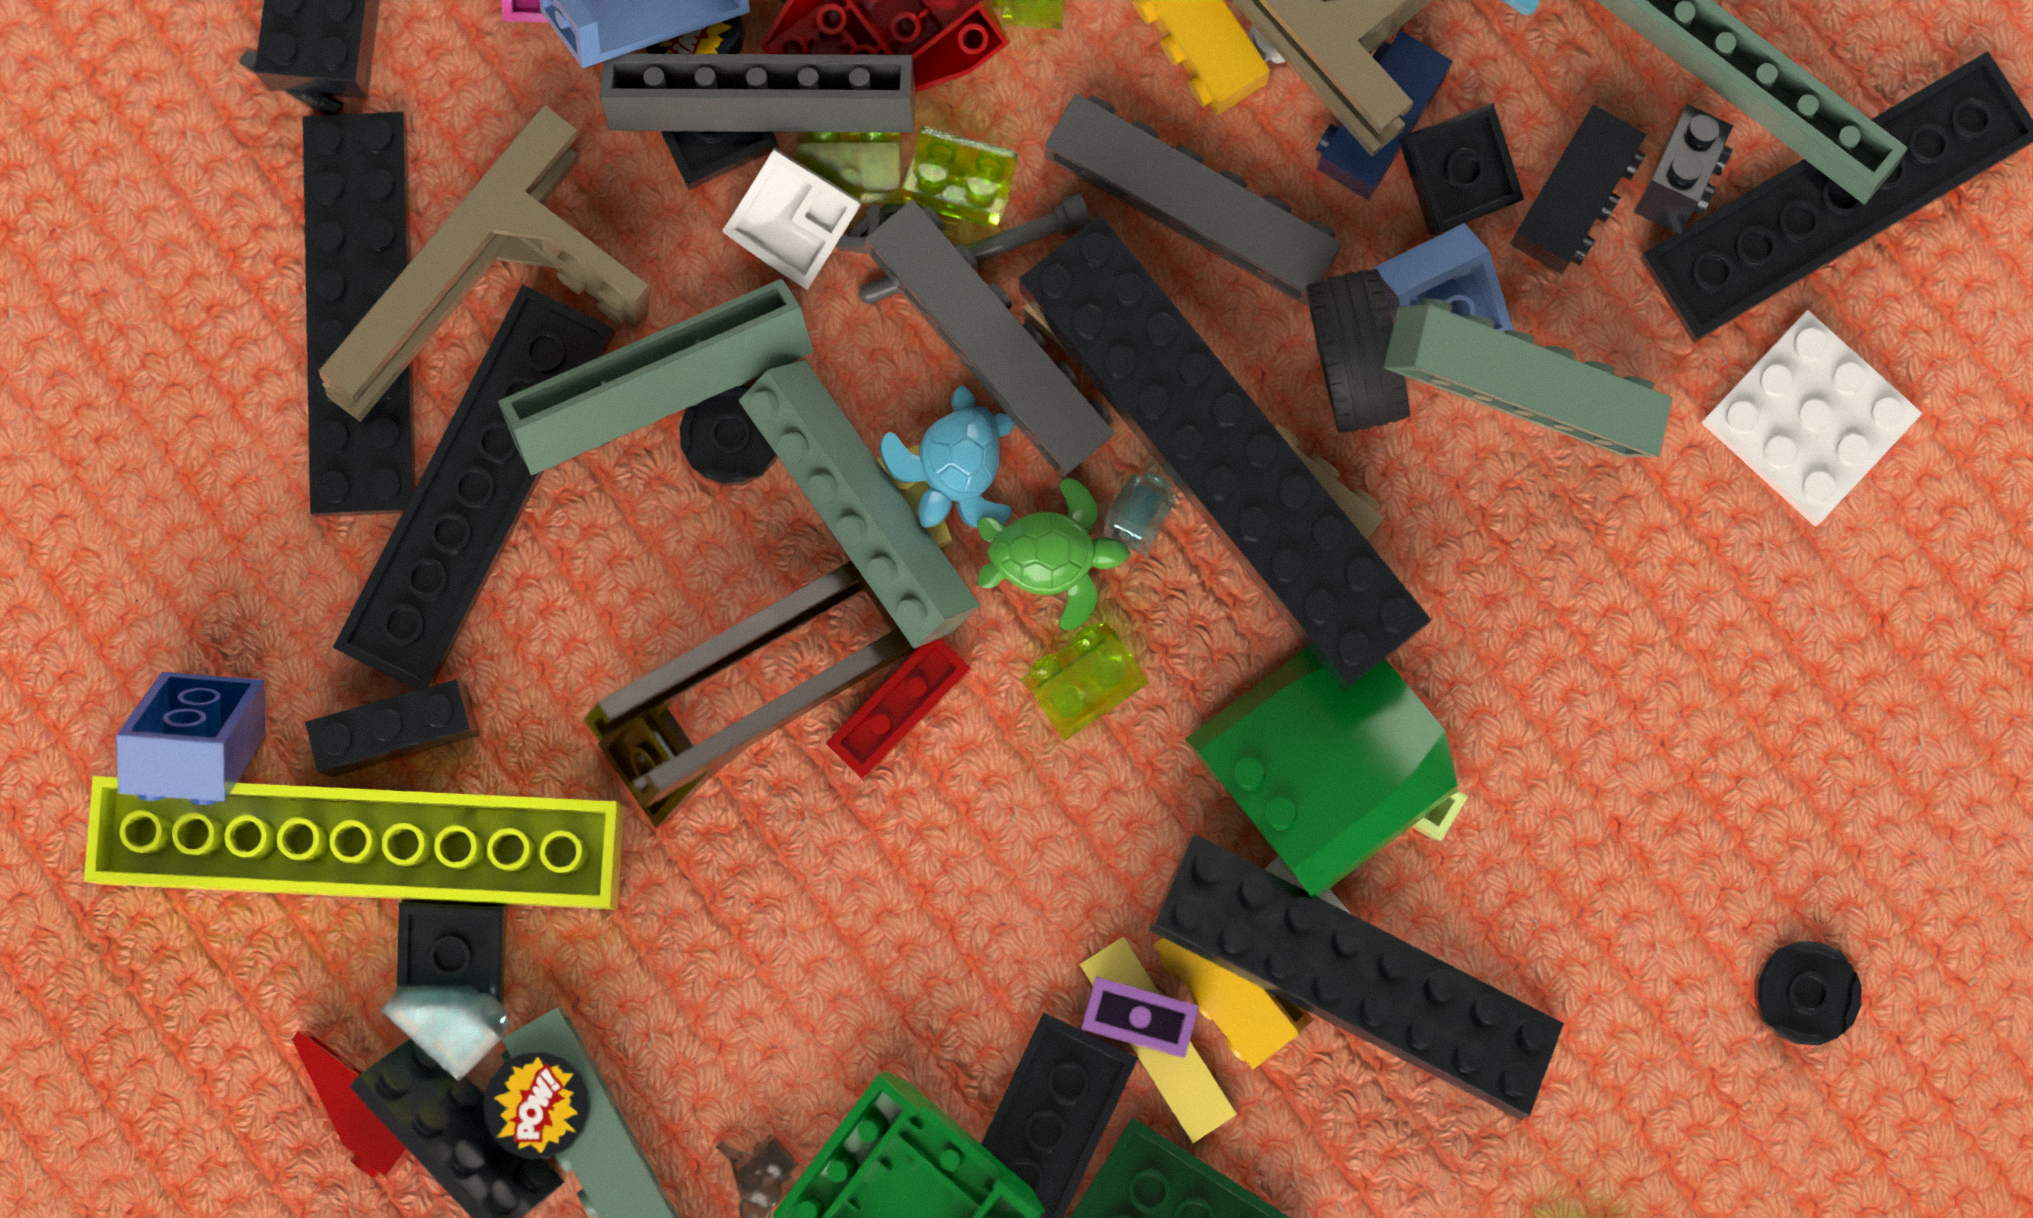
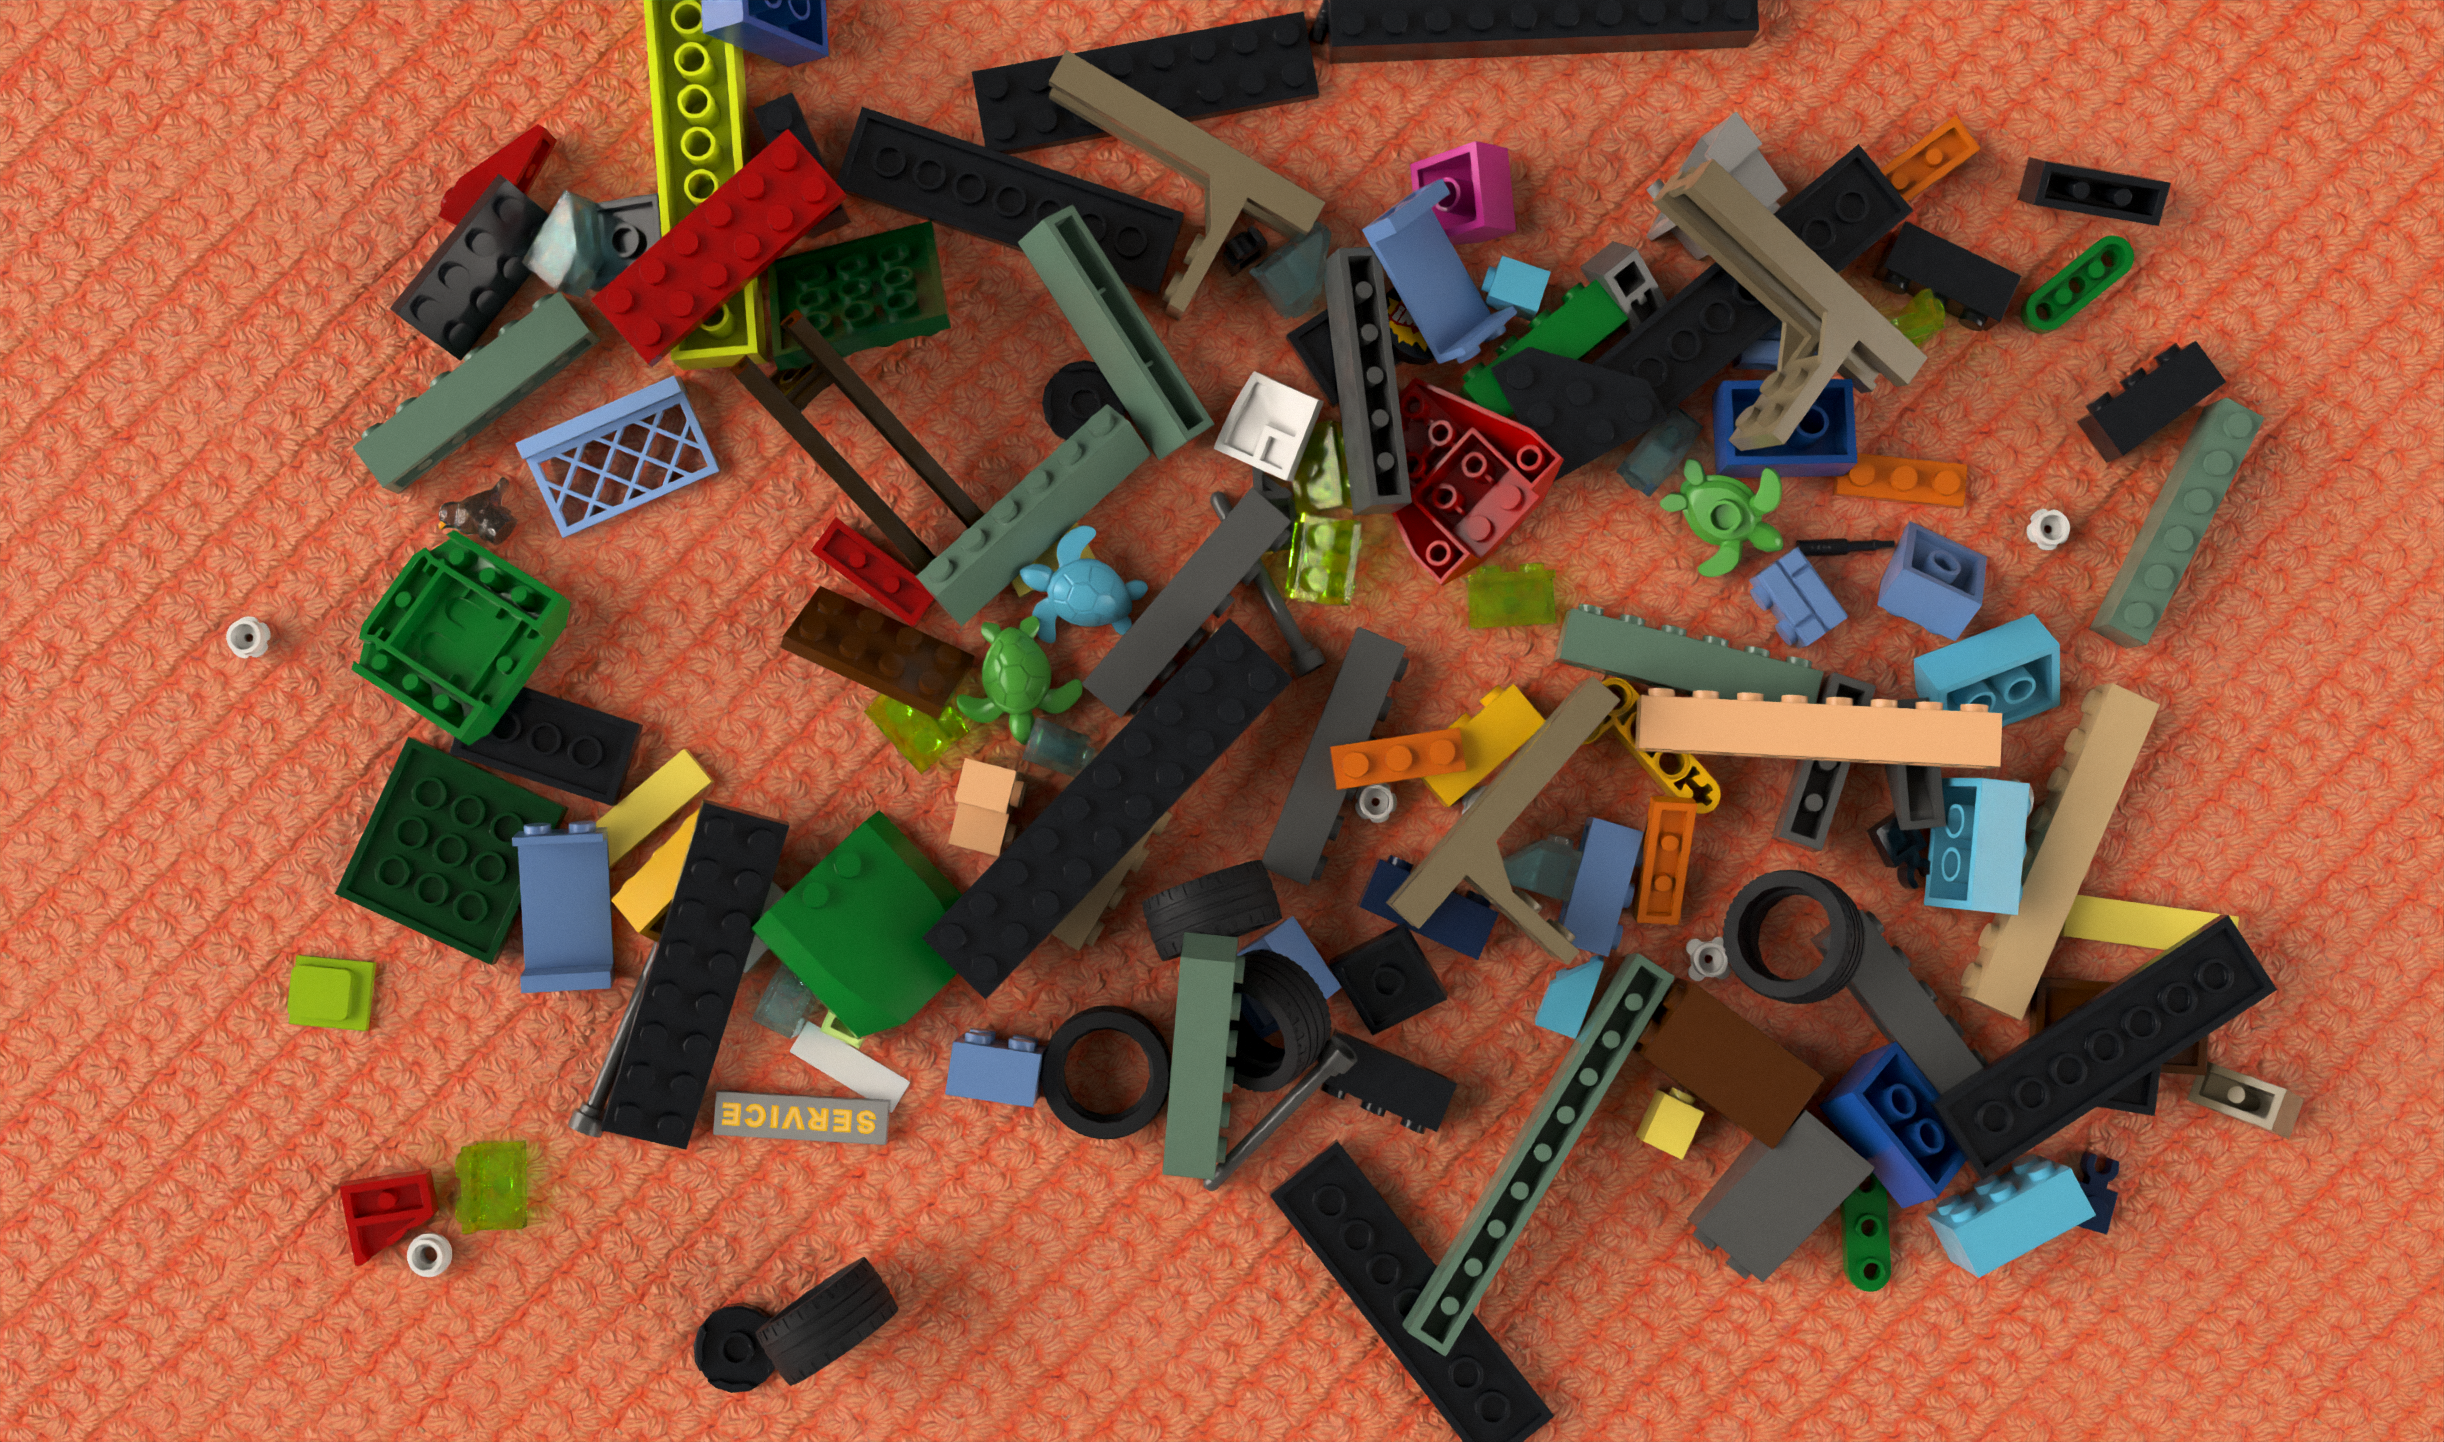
camera: 75 degrees right, 5 degrees up
tile [483,1052,592,1159] -> none
medium lavender brick [1081,977,1199,1058] -> none
black brick [1634,104,1733,234] -> none
white plate [1701,310,1923,527] -> none
none -> medium blue panel [512,821,615,993]
none -> light blue fence [515,375,721,538]
none -> dark grey piece [568,942,657,1138]
none -> red plate [591,129,848,367]
none -> light grey tile [713,1090,890,1145]
none -> clear light blue slope [751,963,817,1039]
none -> black tyre [755,1257,898,1386]
none -> dark green plate [768,221,951,371]
none -> reddish brown plate [781,586,975,720]
none -> white sticker [790,1021,910,1113]
none -> medium blue brick [945,1028,1047,1108]
none -> light nougat brick [948,758,1028,856]
none -> black tyre [1041,1006,1172,1139]
none -> dark grey piece [1203,1036,1358,1191]
none -> black plate [1223,225,1268,277]
none -> black tyre [1226,950,1331,1092]
none -> clear light blue slope [1248,221,1331,320]
none -> orange plate [1330,727,1466,790]
none -> white plate [1355,783,1397,823]

